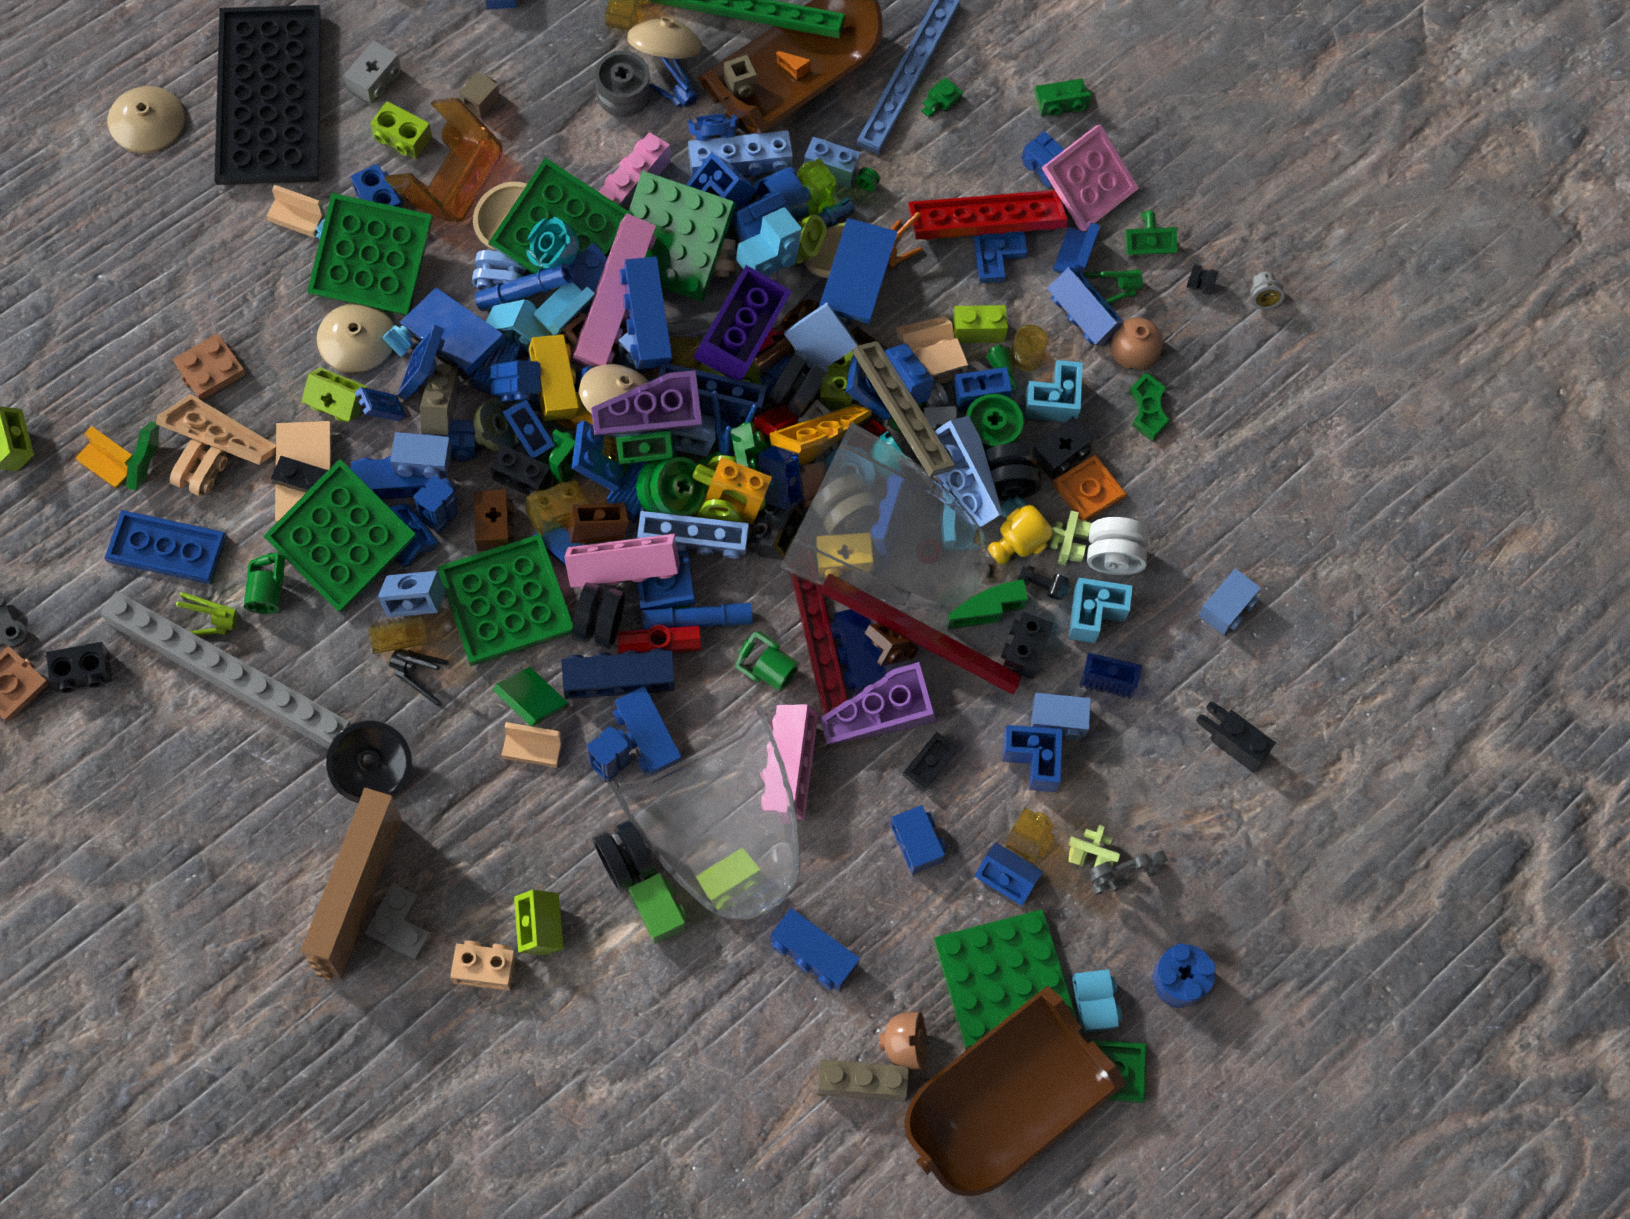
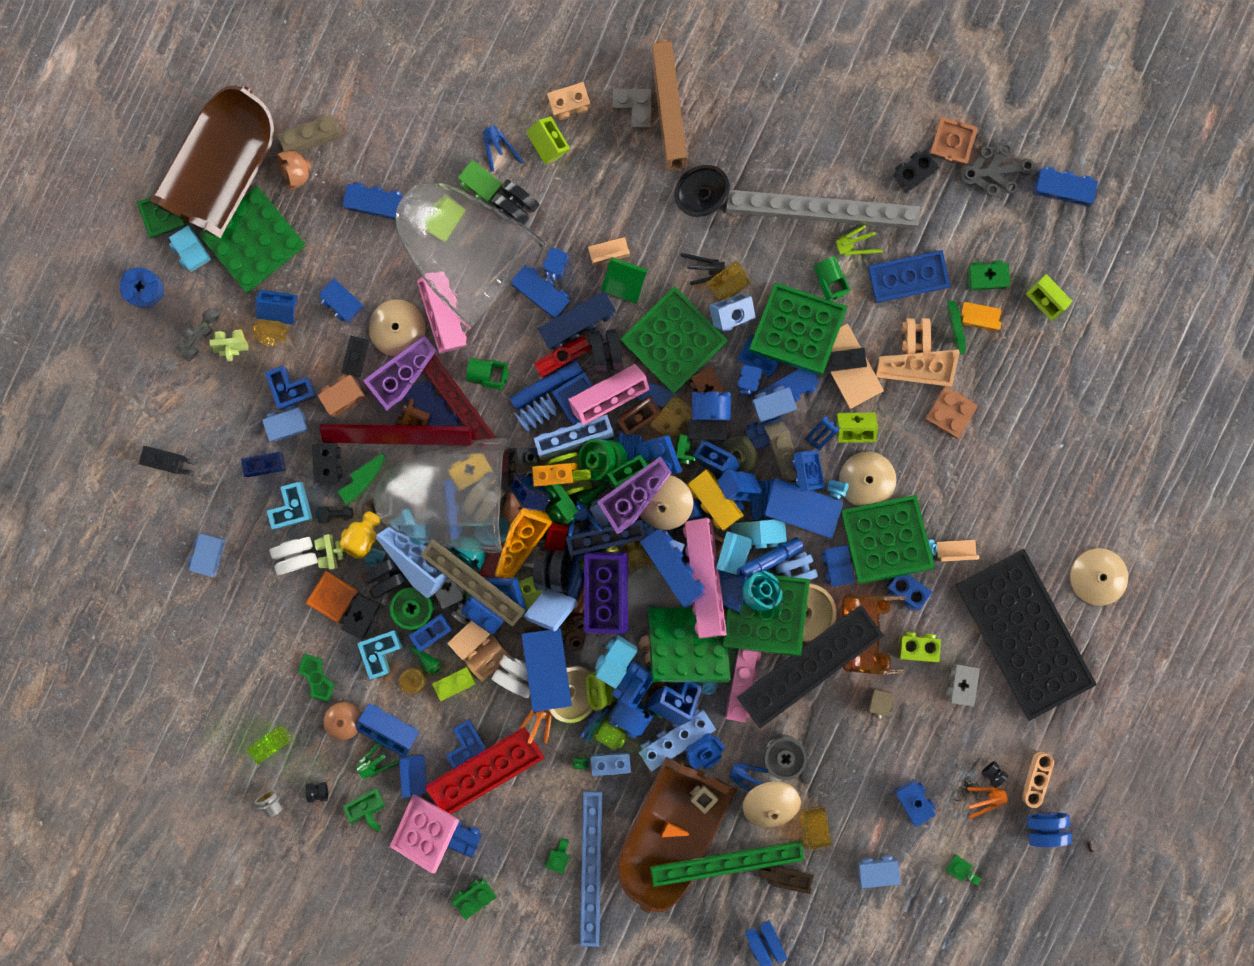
camera: 165 degrees right, 20 degrees up
none -> clear neon green brick [247,724,293,765]
none -> nougat brick [317,374,368,417]
none -> tan dish [369,300,426,357]
none -> blue plant [483,125,523,172]
none -> white wheel [491,654,530,698]
none -> medium blue piece [514,393,557,432]
none -> blue brick [692,392,731,420]
none -> black plate [736,604,884,729]
none -> blue brick [821,545,855,587]
none -> green brick [967,260,1010,291]

